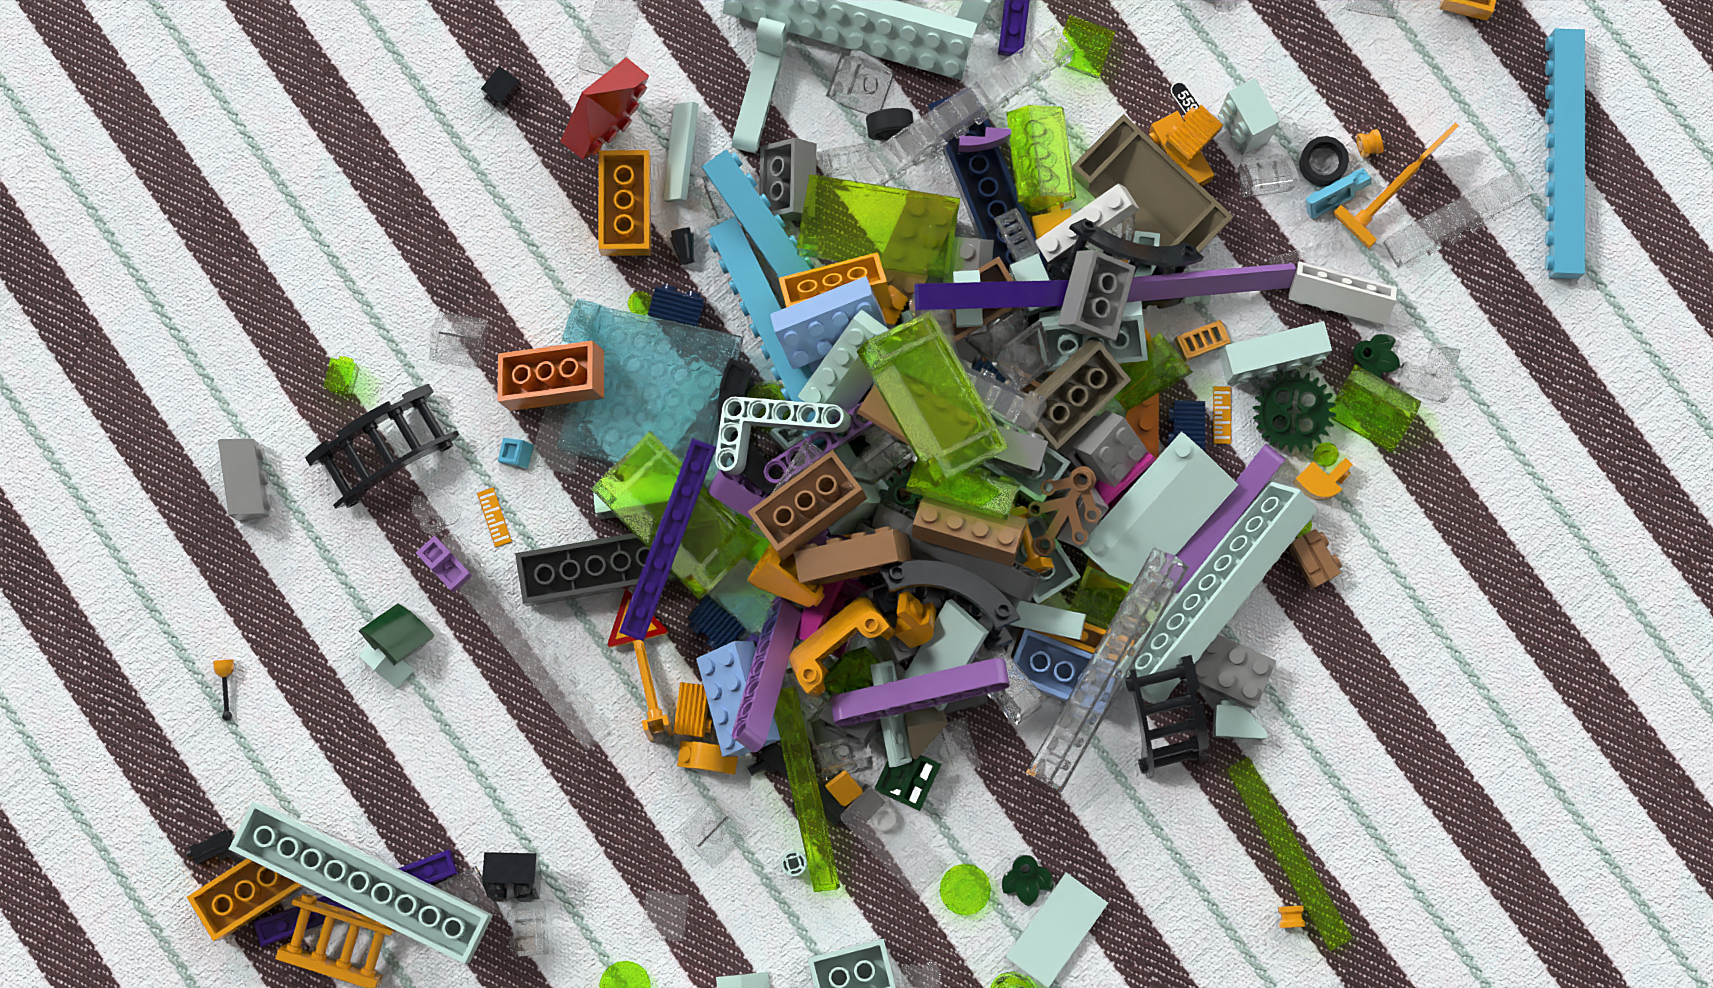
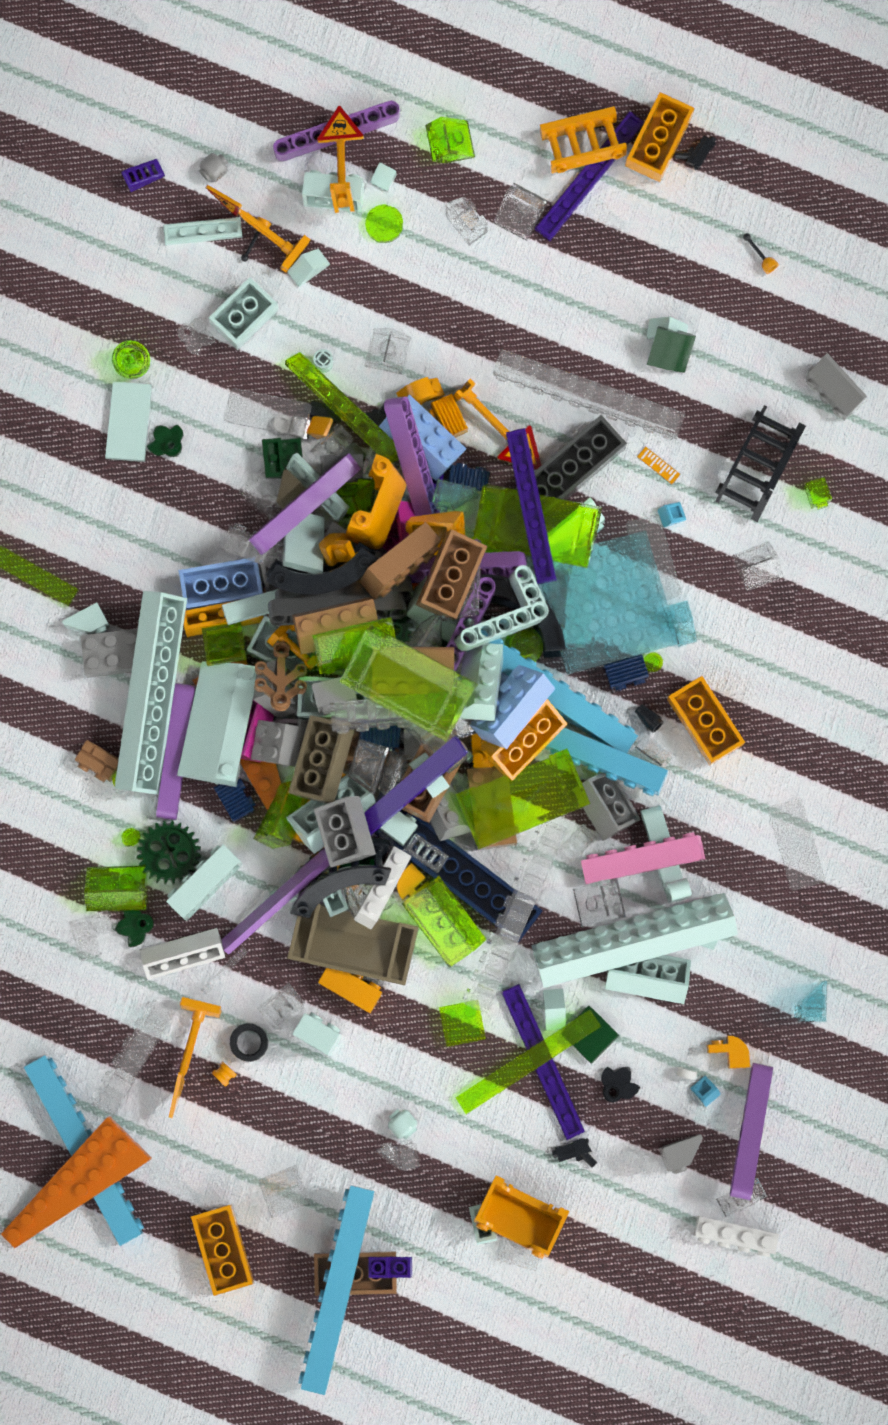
camera: 150 degrees right, 0 degrees up
light aqua brick [229,801,493,964] -> none
clear plate [412,488,462,536] -> none
medium lavender slope [416,535,473,593] -> none
black brick [481,66,521,110] -> none
black brick [482,852,541,902] -> none
orange brick [497,340,604,411] -> none
red slope [560,57,649,160] -> none
clear piece [640,890,689,942] -> none
light aqua tile [663,101,699,203] -> none
black tyre [866,108,915,141] -> none
clear neon green tile [939,863,991,916] -> none
medium lavender slope [958,127,1011,152] -> none
clear brick [1026,547,1189,793] -> none
black fence [1125,655,1209,779] -> none
light orange brick [1165,105,1223,165] -> none
black sticker [1171,82,1200,114] -> none
light orange slope [1174,320,1231,363] -> none
light orange sticker [1213,386,1231,444] -> none
light orange brick [1292,458,1353,500] -> none
medium azure hinge [1305,168,1372,219] -> none
none -> orange wing [1,1116,152,1248]
none -> bright pink brick [581,832,705,884]

